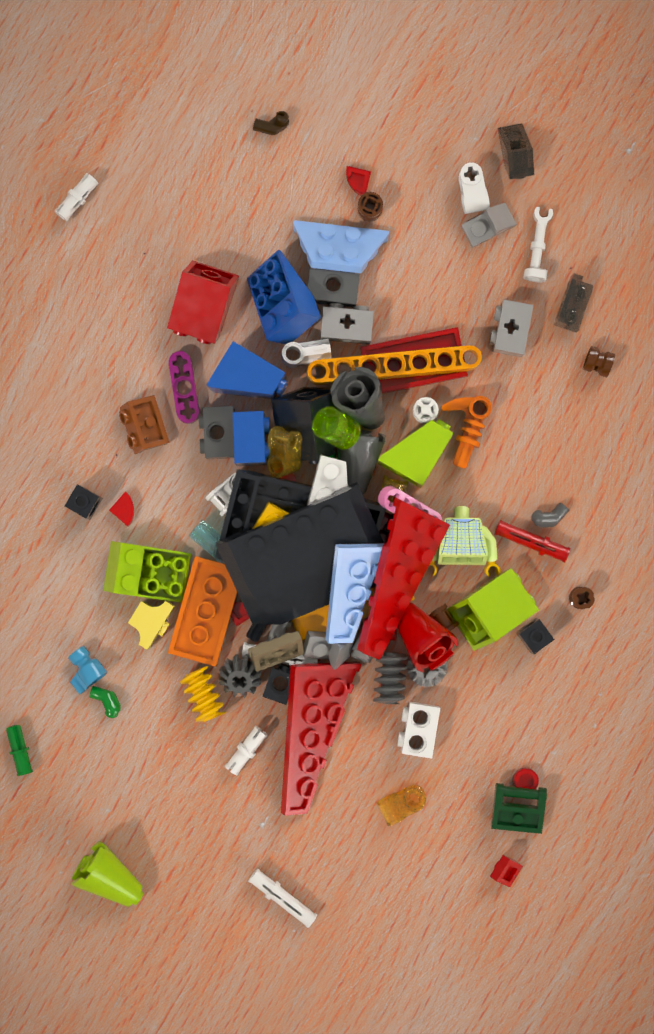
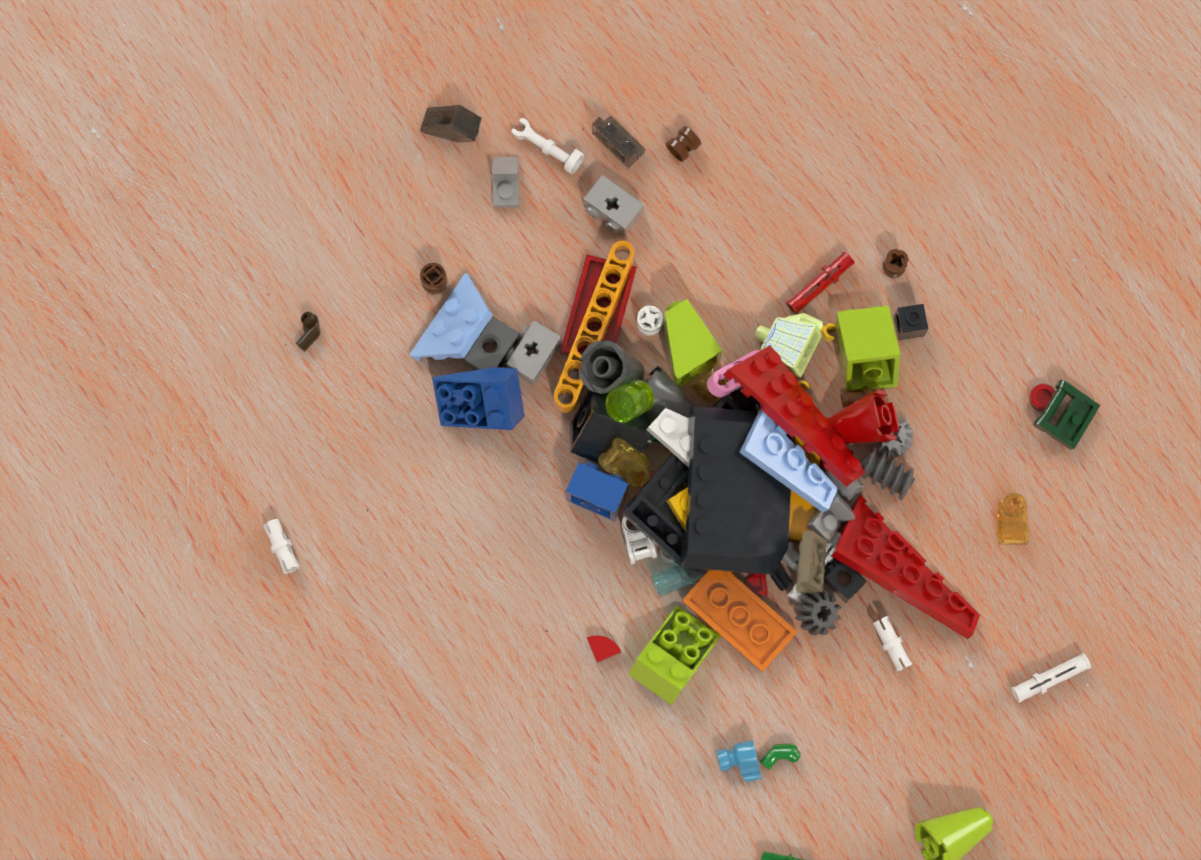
camera: 65 degrees left, 10 degrees down
black brick [65,484,103,520] -> none
dark orange bracket [119,395,170,454] -> none
light yellow brick [128,601,176,650] -> none
red slope [167,260,239,344] -> none
magenta beam [169,351,200,424] -> none
yellow piece [180,666,227,722] -> none
dark grey brick [199,406,235,459] -> none
blue slope [206,341,288,399] -> none
white piece [281,339,331,368] -> none
red tile [346,166,371,196] -> none
white brick [397,701,440,759] -> none
orange piece [441,396,492,469] -> none
white piece [458,163,490,214] -> none
red plate [490,855,523,887] -> none
dark grey arm [531,503,569,528] -> none

